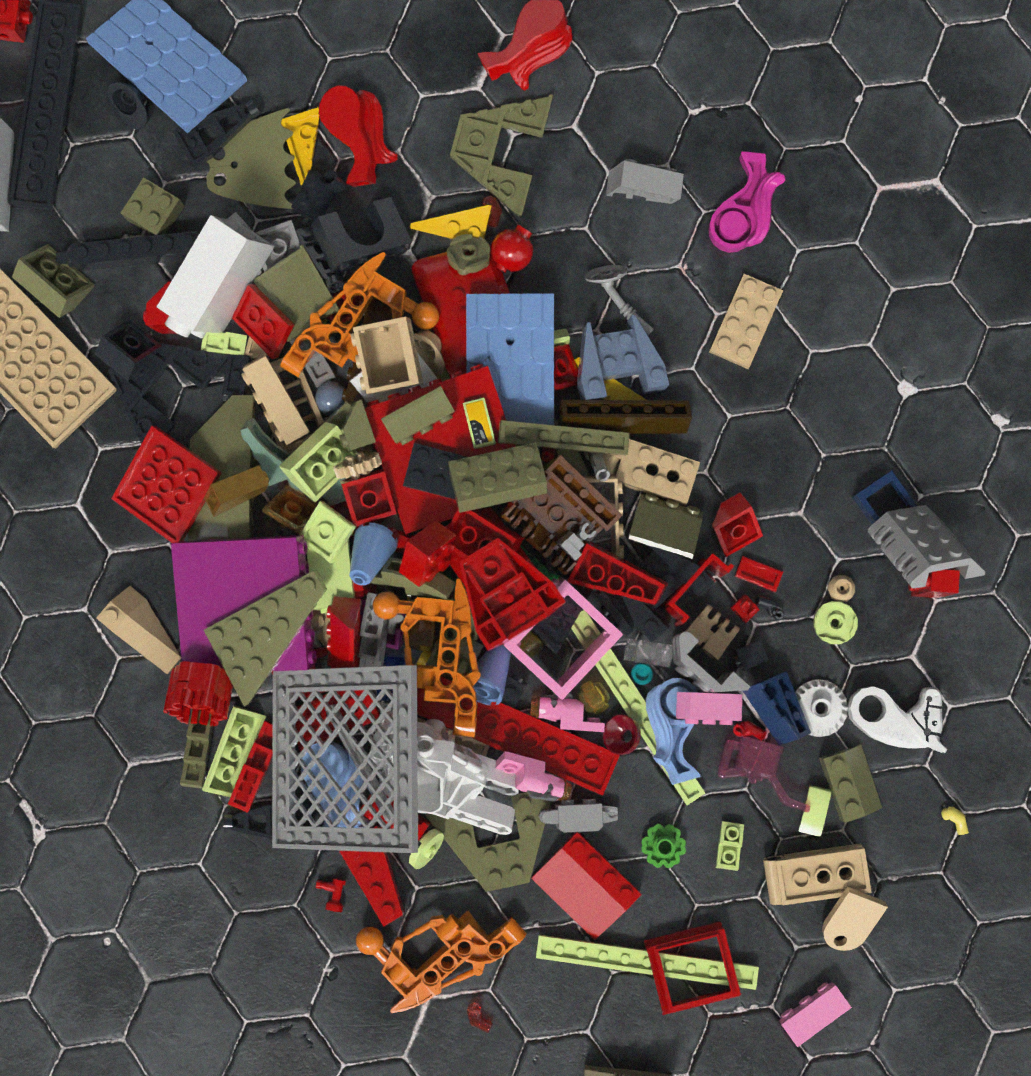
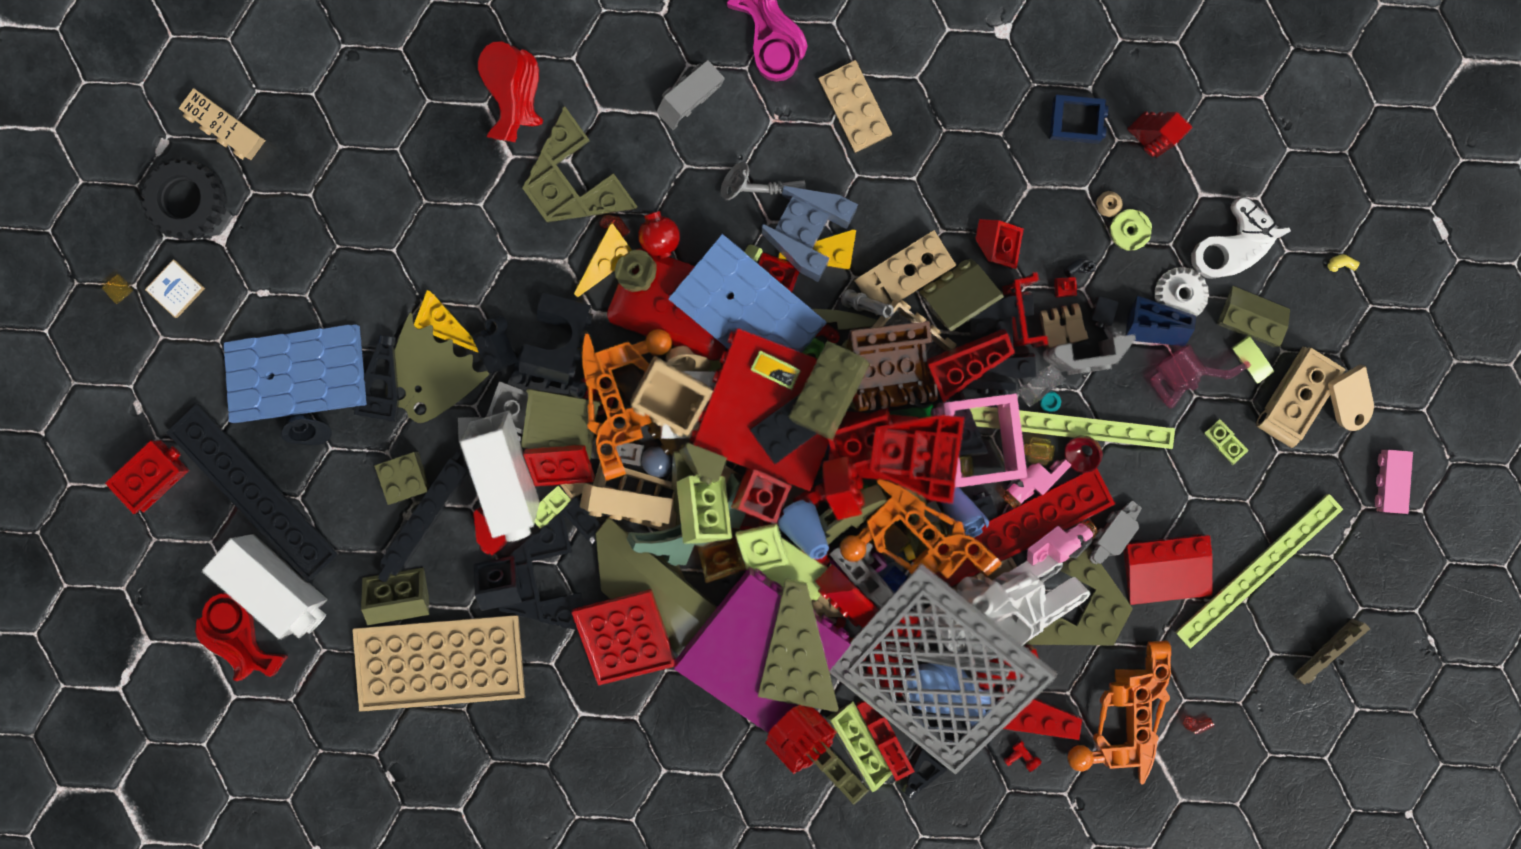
camera: 60 degrees left, 5 degrees up
tan wedge [97,586,181,674] -> none
pearl gold slope [204,466,269,517] -> none
red animal [319,86,398,187] -> none
tan gear [333,451,382,479] -> none
olive slope [381,386,455,445] -> none
yellowish green plate [409,829,444,869] -> none
olive plate [498,420,629,456] -> none
light grey piece [556,522,596,561] -> none
dark brown brick [557,400,692,434] -> none
bright green plant [641,823,686,868] -> none
red piece [644,921,741,1015] -> none
light blue animal [646,678,701,785] -> none
bright pink brick [676,692,742,725] -> none
red arm [733,721,767,741] -> none
red tile [734,556,783,592] -> none
light grey slope [868,505,985,588] -> none

